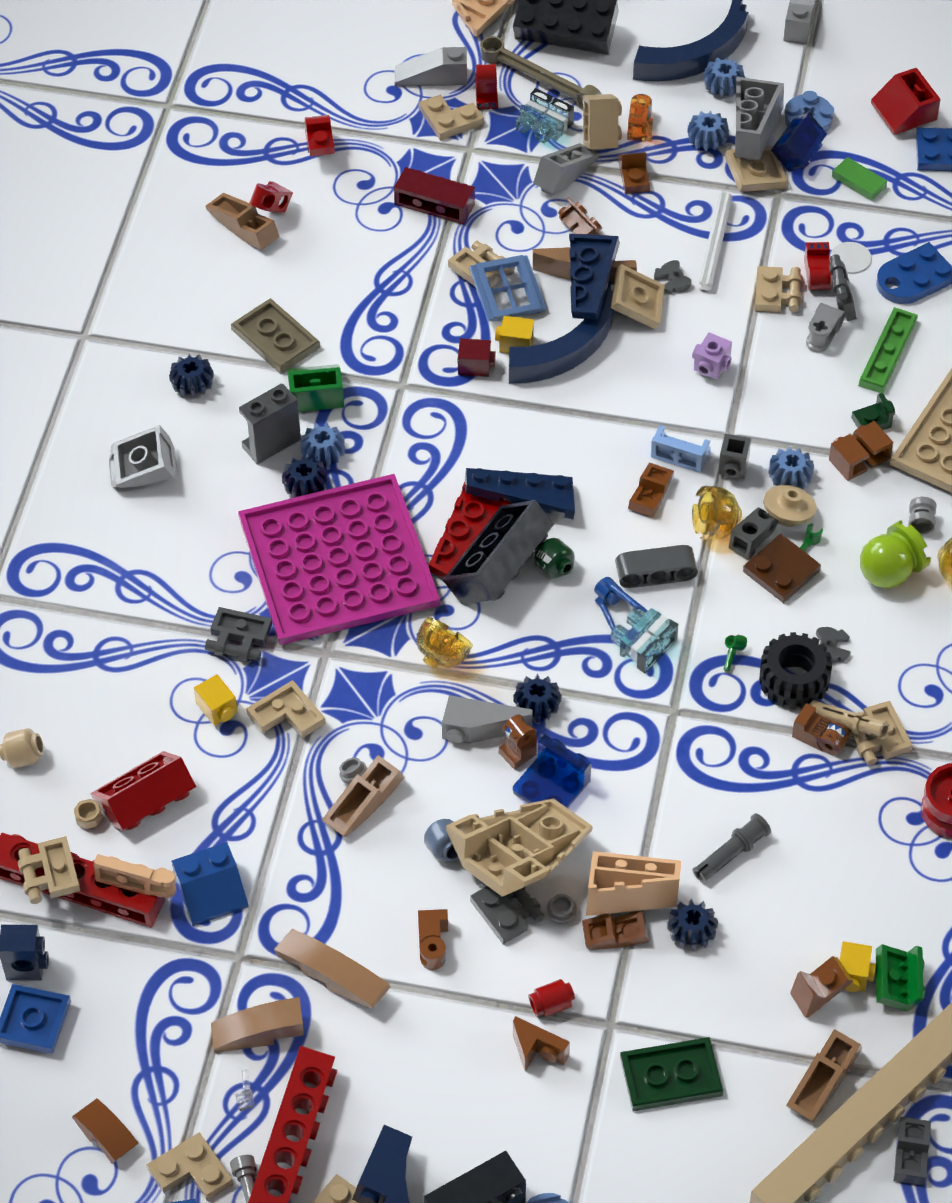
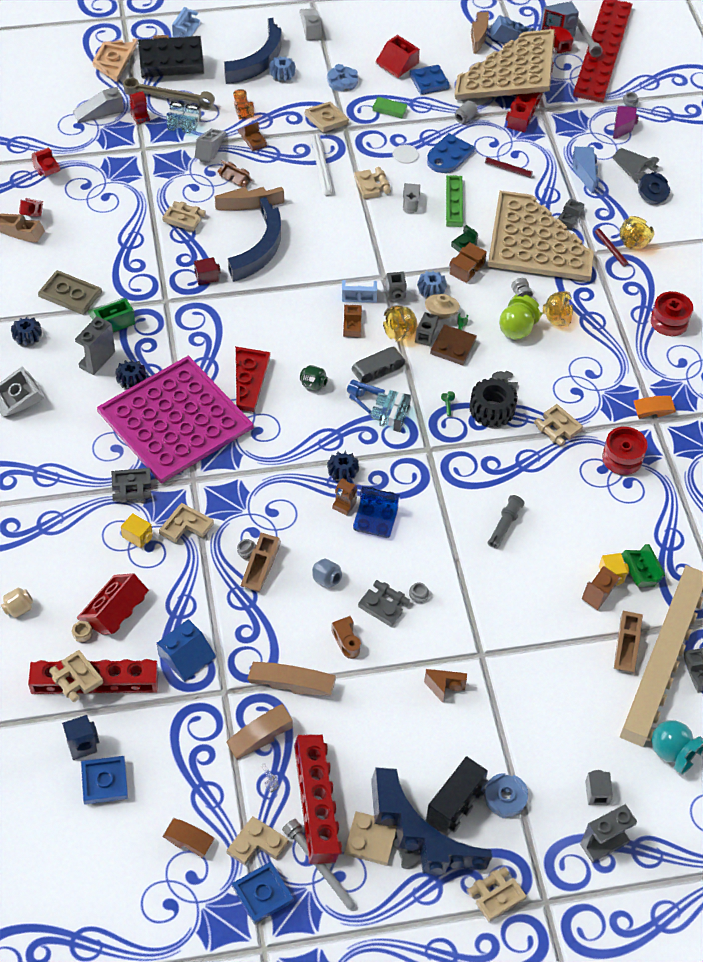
camera: 25 degrees left, 0 degrees up
light nougat hinge [94,854,177,898] -> none
medium blue gear [300,423,345,467] -> none
dark red brick [394,167,475,225] -> none
clear yellow cylinder [416,617,473,669] -> none
tan plate [419,94,484,140] -> none
light grey slope [442,695,533,744] -> none
black brick [443,500,554,604] -> none
tan wedge [446,799,593,897] -> none
dark blue wing [465,468,575,520] -> none
medium blue piece [469,255,546,322] -> none
yellow brick [495,316,534,353] -> none
red brick [528,979,575,1017] -> none
dark blue wing [569,233,620,320] -> none
dark orange slope [582,910,649,949] -> none
tan brick [583,94,622,149] -> none
light nougat wedge [586,851,681,916] -> none
tan plate [611,264,665,329] -> none
dark green tile [620,1037,723,1112] -> none
dark grey piece [654,260,692,294] -> none
dark blue gear [667,898,718,951] -> none
medium blue gear [687,110,729,151] -> none
lavender brick [692,332,732,379] -> none
light grey wedge [735,77,784,160] -> none
clear blue brick [771,112,827,172] -> none
dark orange leg [792,703,851,755] -> none
red leg [804,242,831,290] -> none
tan pin [809,700,890,739] -> none
dark grey plate [829,254,857,321] -> none

